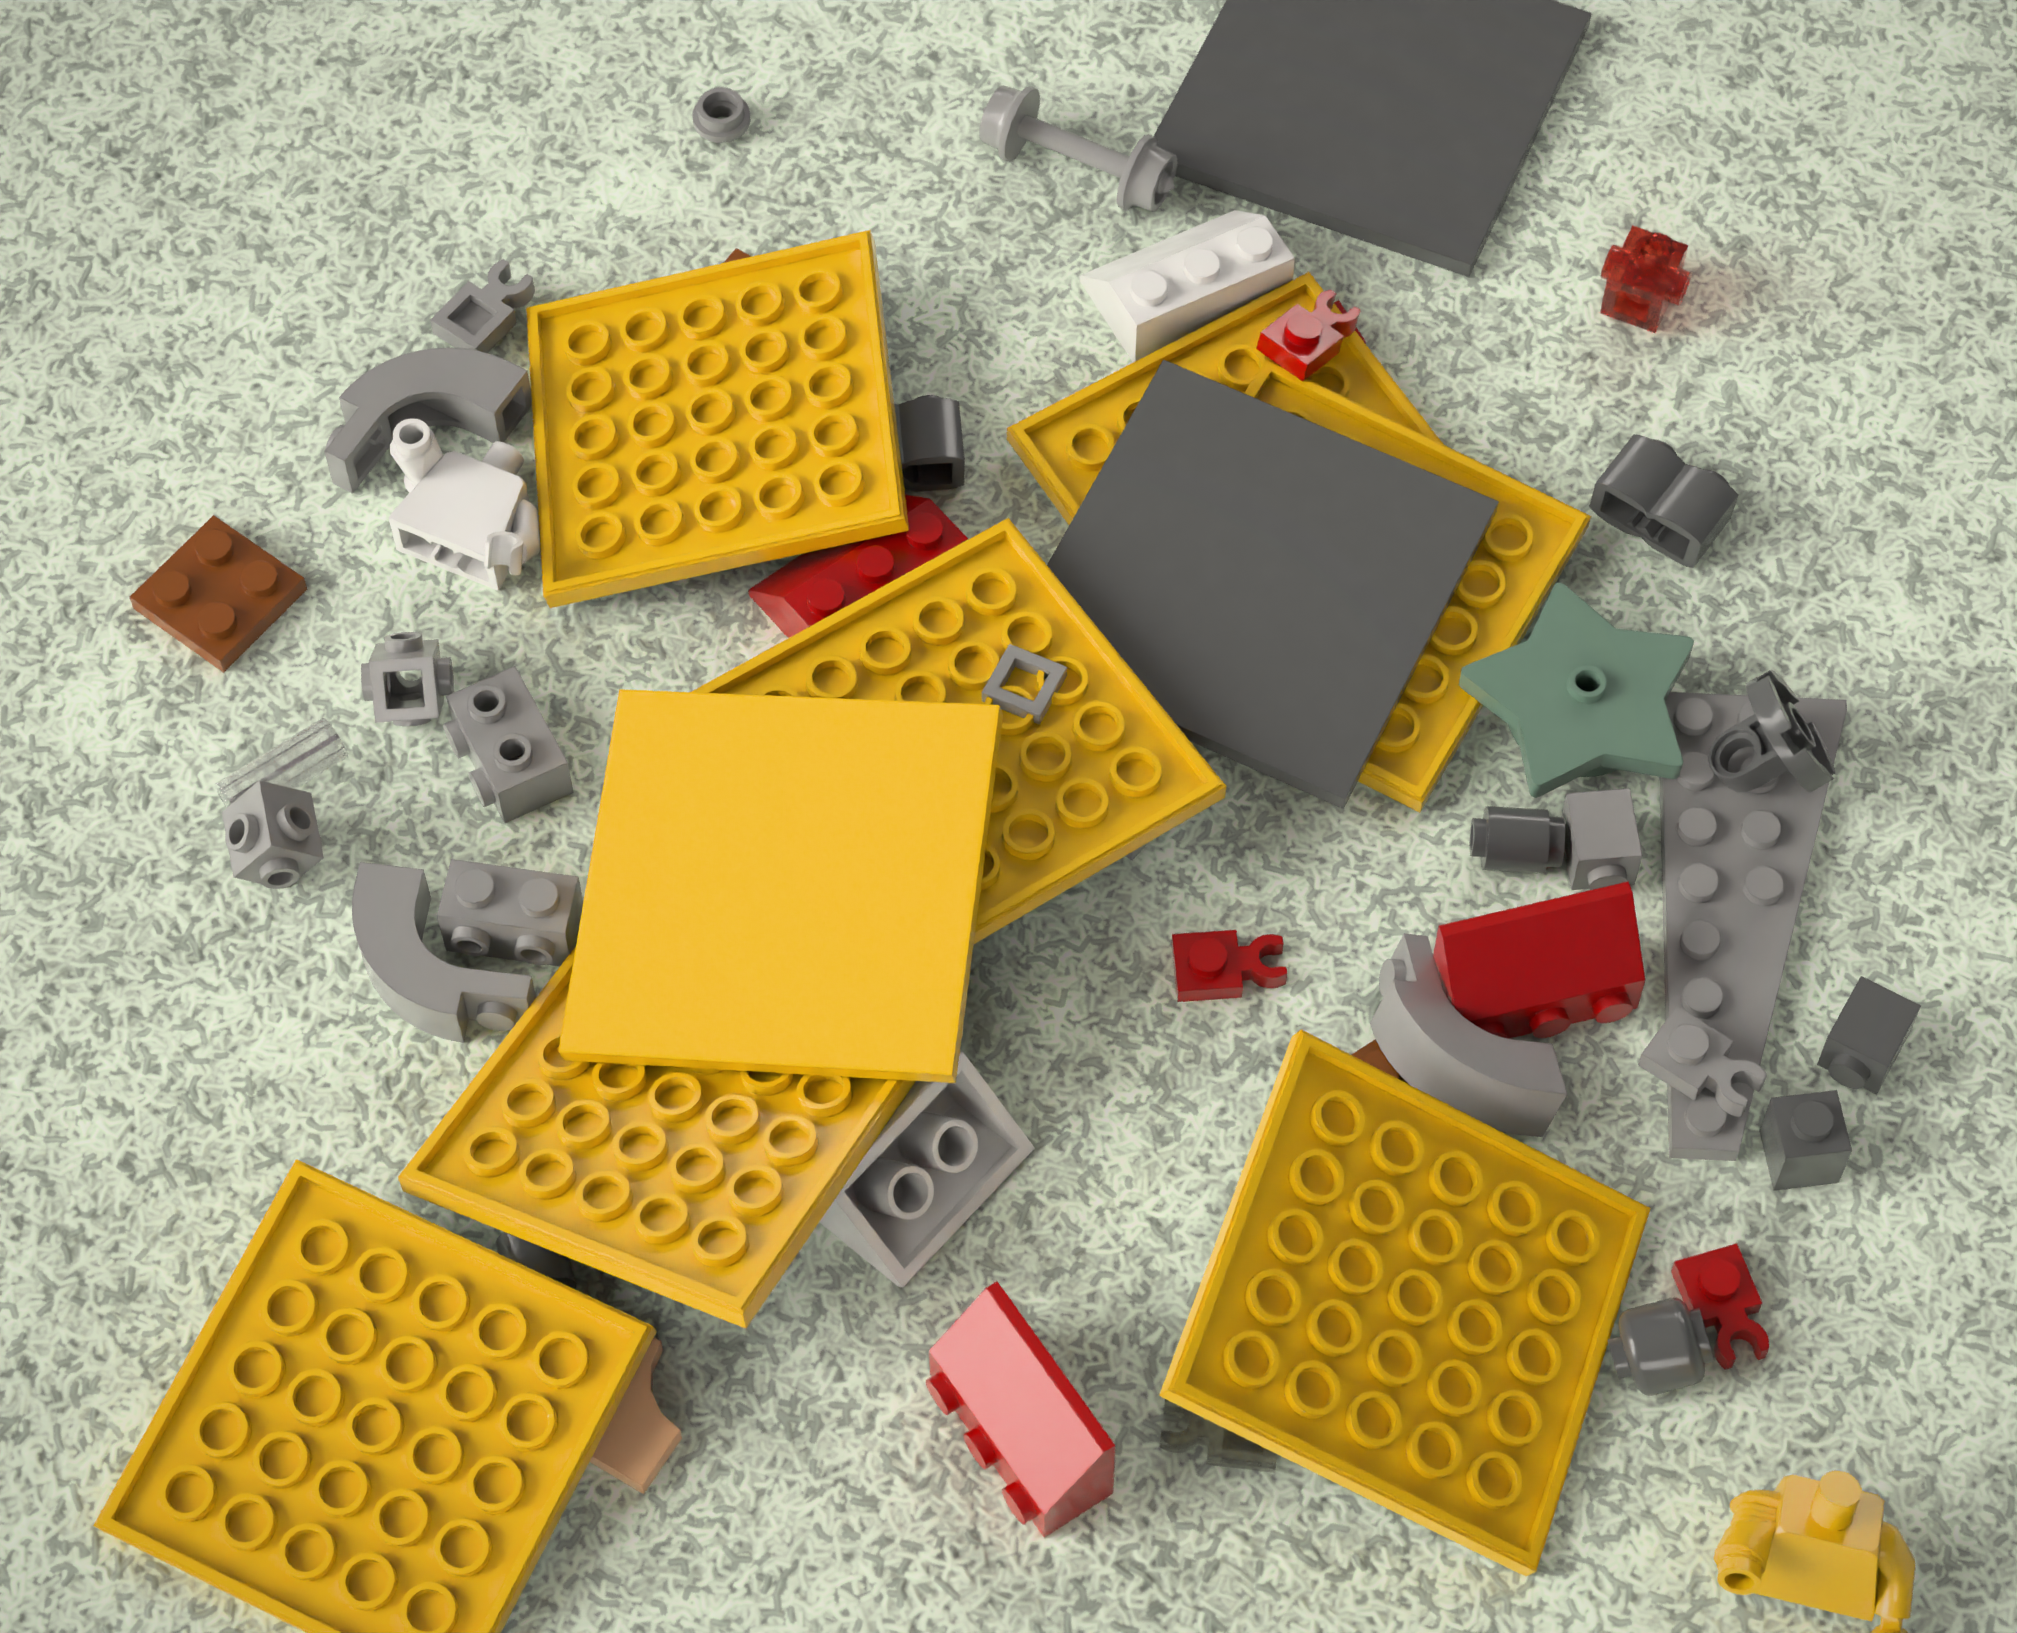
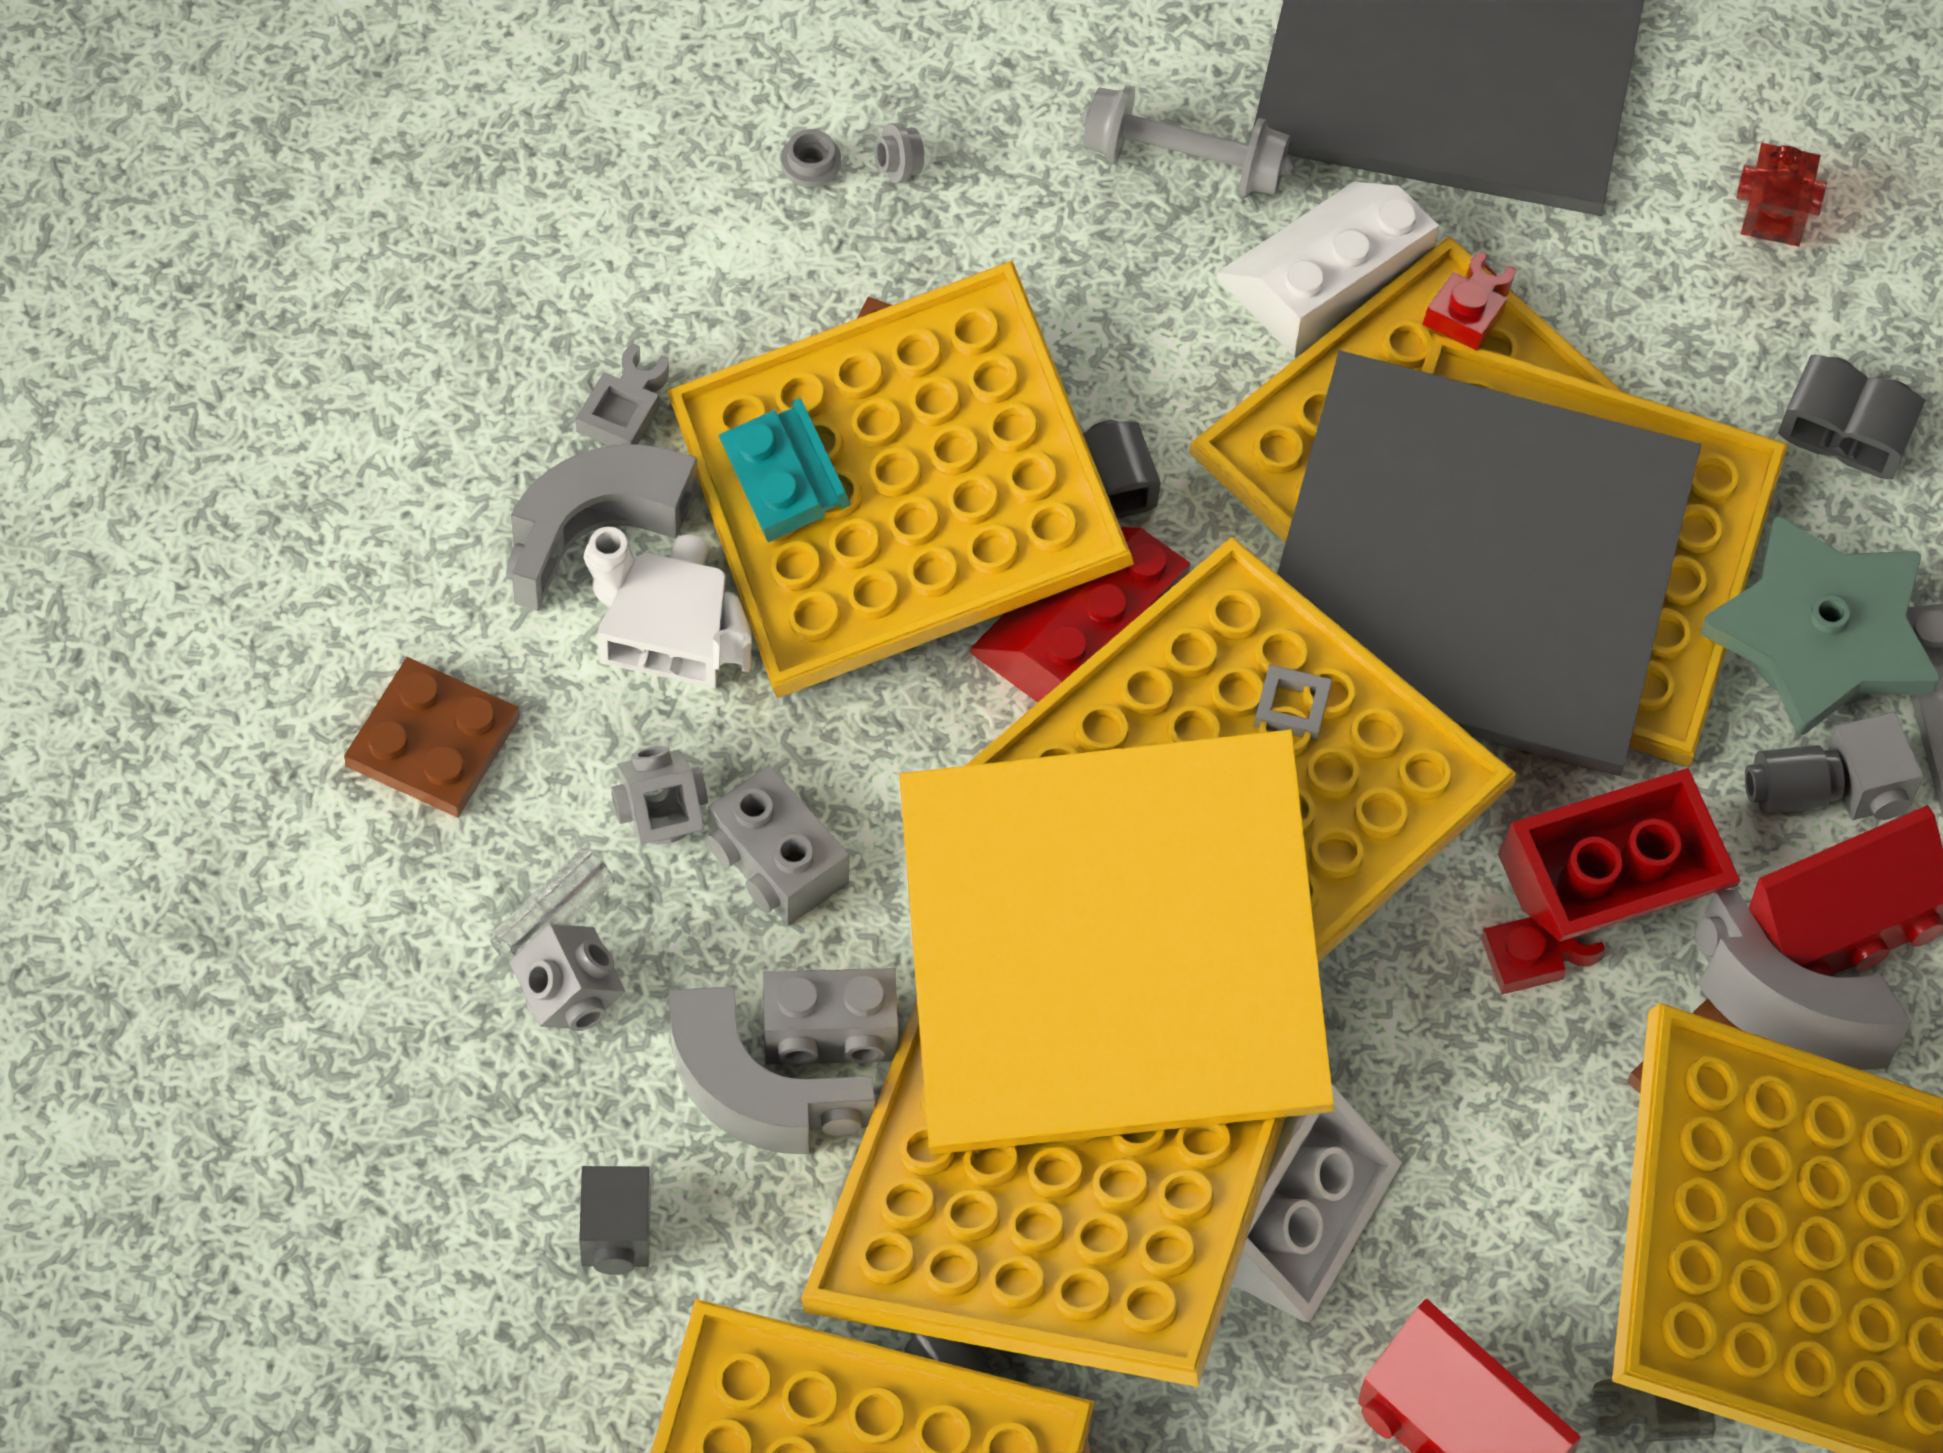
camera: 15 degrees left, 0 degrees up
none -> dark grey brick [579,1166,651,1275]
none -> teal plate [719,398,851,542]
none -> light grey plate [874,123,924,183]
none -> red slope [1498,768,1740,942]

